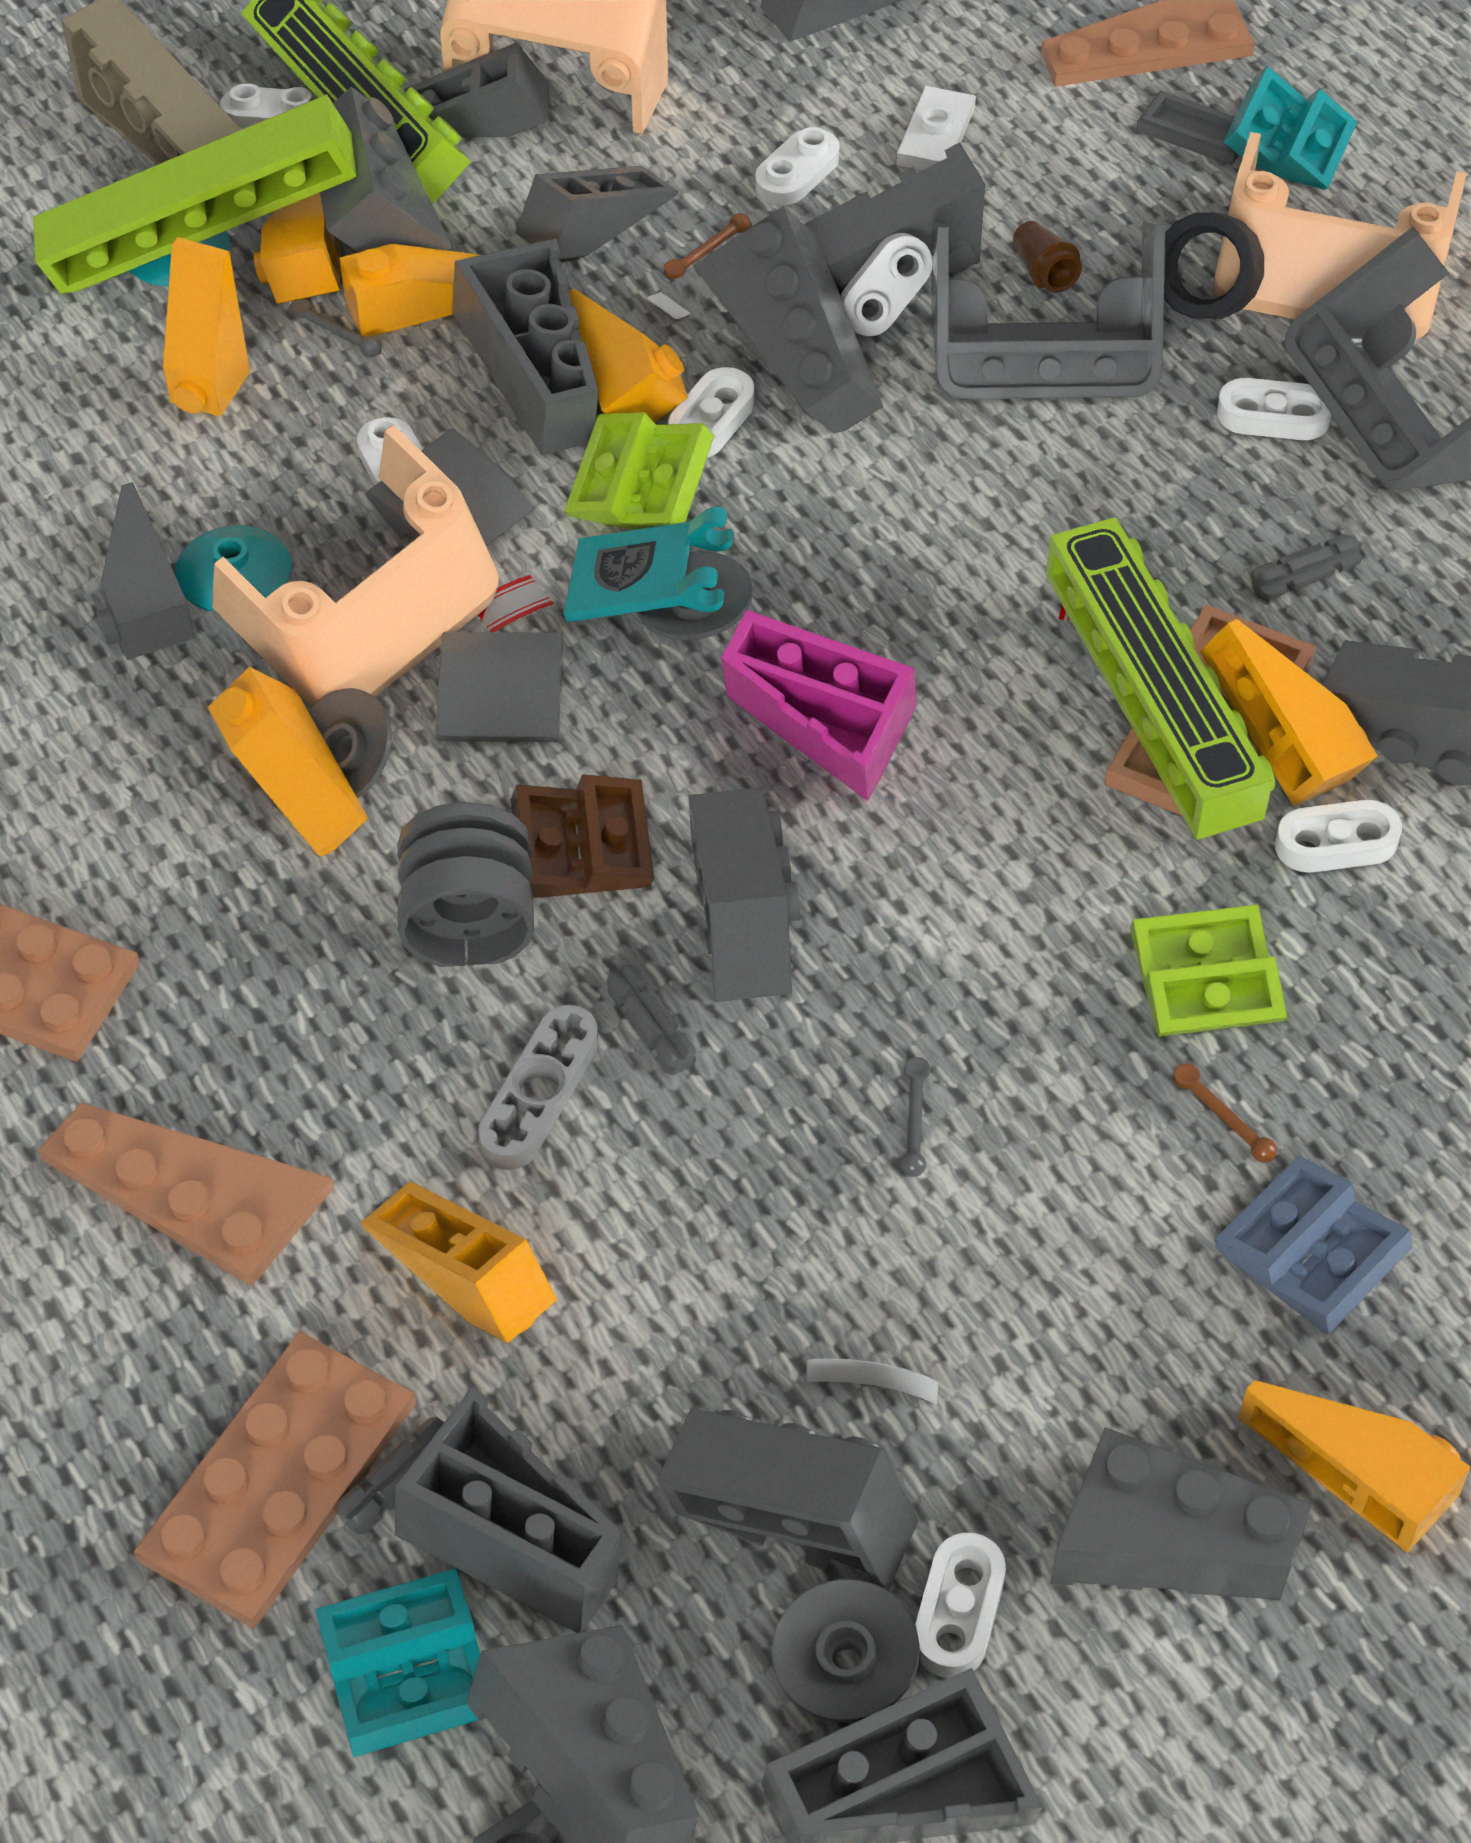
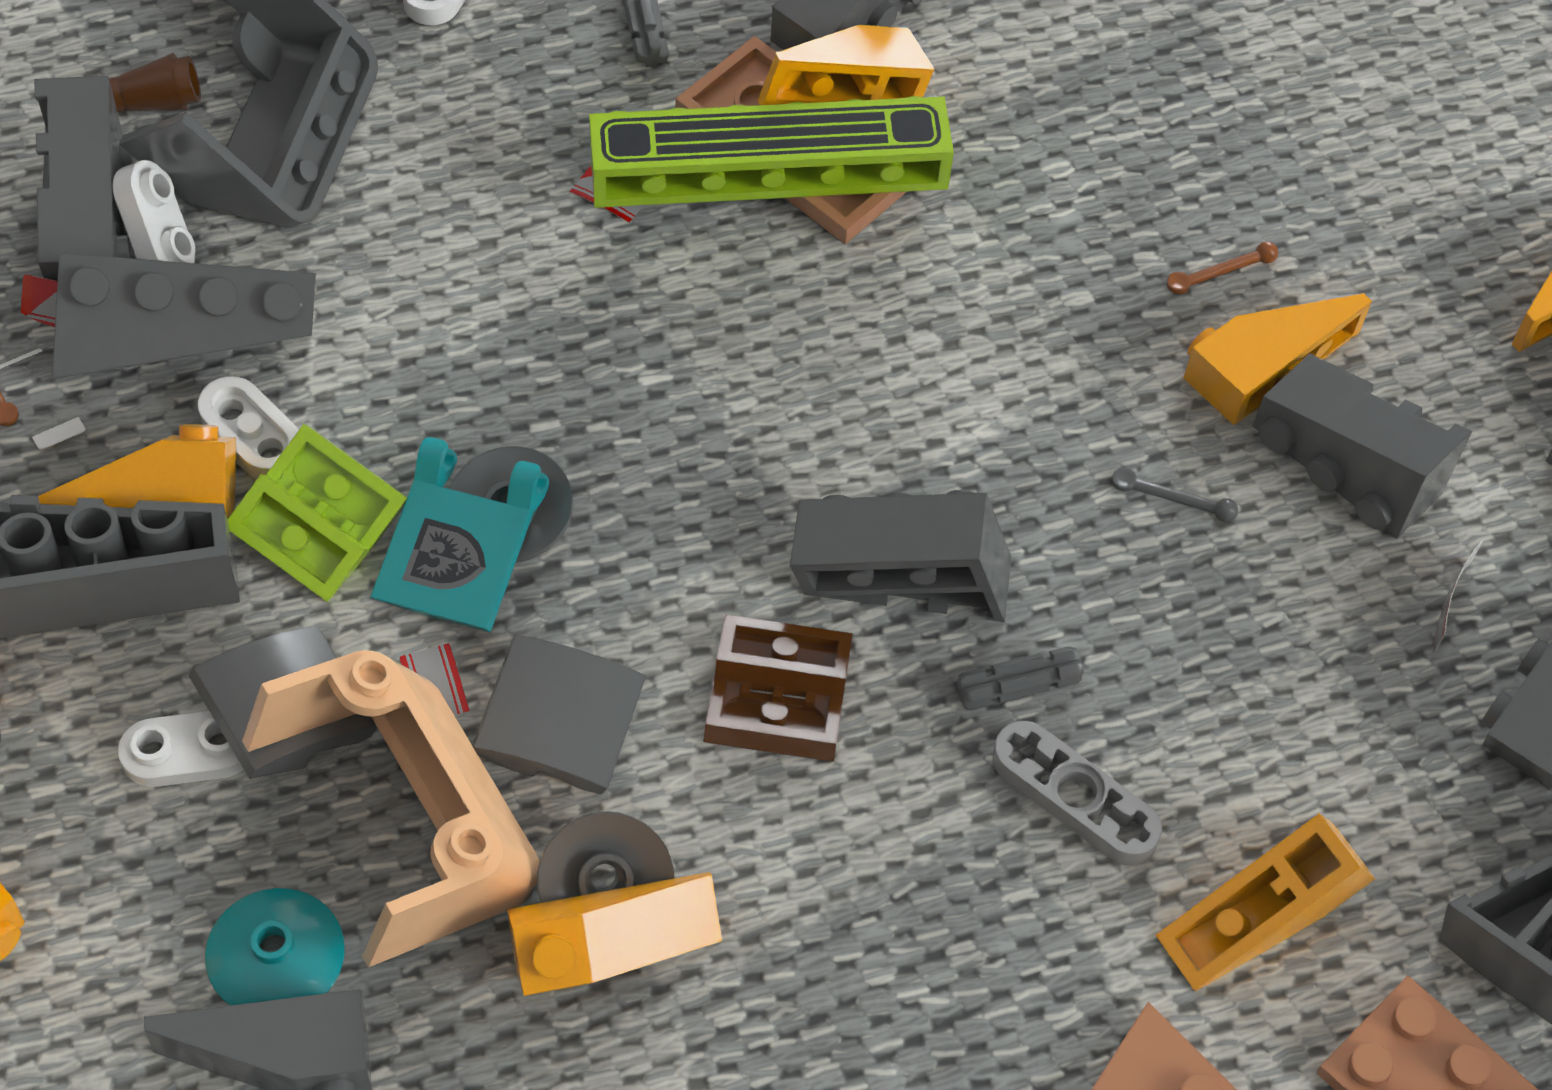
camera: 80 degrees left, 5 degrees up
dark grey axle [336,1417,444,1534] -> none
dark grey wheel [397,802,534,967] -> none
dark pink wedge [721,610,917,801] -> none
lime slope [1130,904,1287,1037] -> none
sand blue slope [1215,1155,1412,1335] -> none
white plate [1275,800,1402,873] -> none
none -> light orange slope [1183,293,1372,426]
none -> dark grey wedge [1253,353,1472,539]

